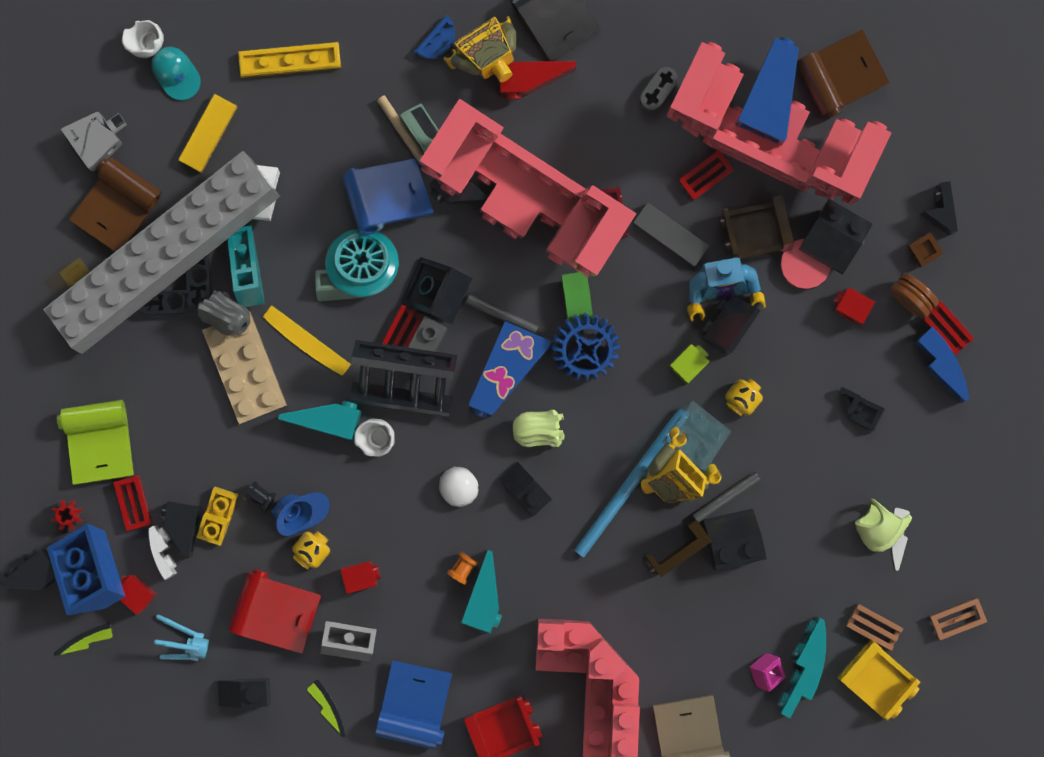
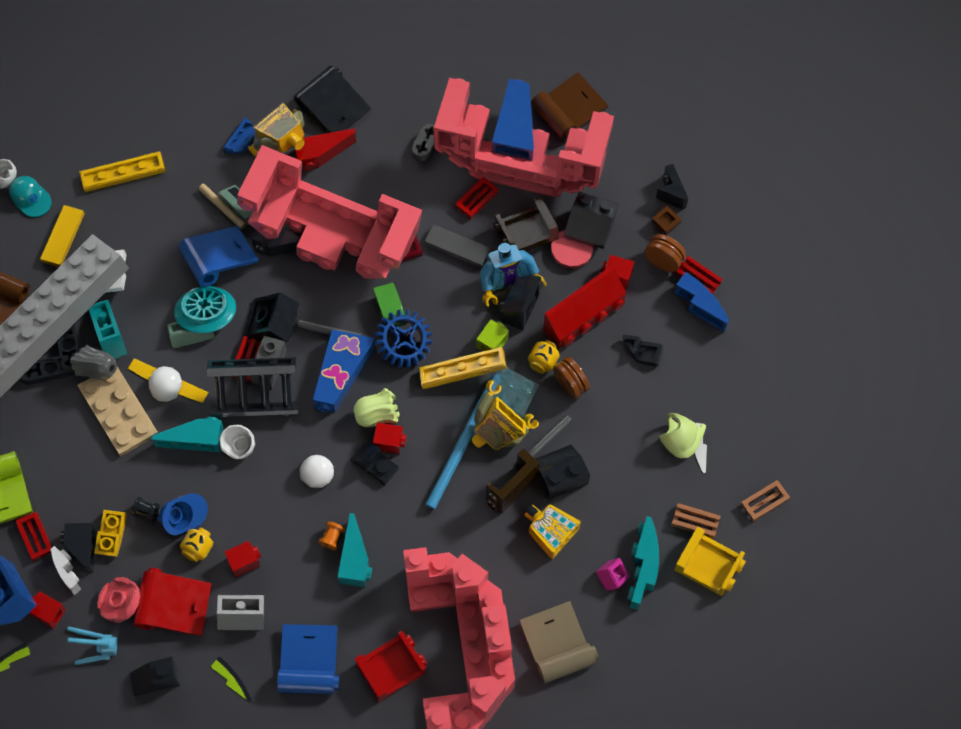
camera: 10 degrees left, 20 degrees down
none -> coral tile [97,577,140,623]
none -> white hair [149,366,182,402]
none -> red brick [373,422,407,454]
none -> yellow tile [419,347,507,389]
none -> torso [525,504,581,560]
none -> red slope [543,266,626,349]
none -> dark orange head [553,357,590,399]

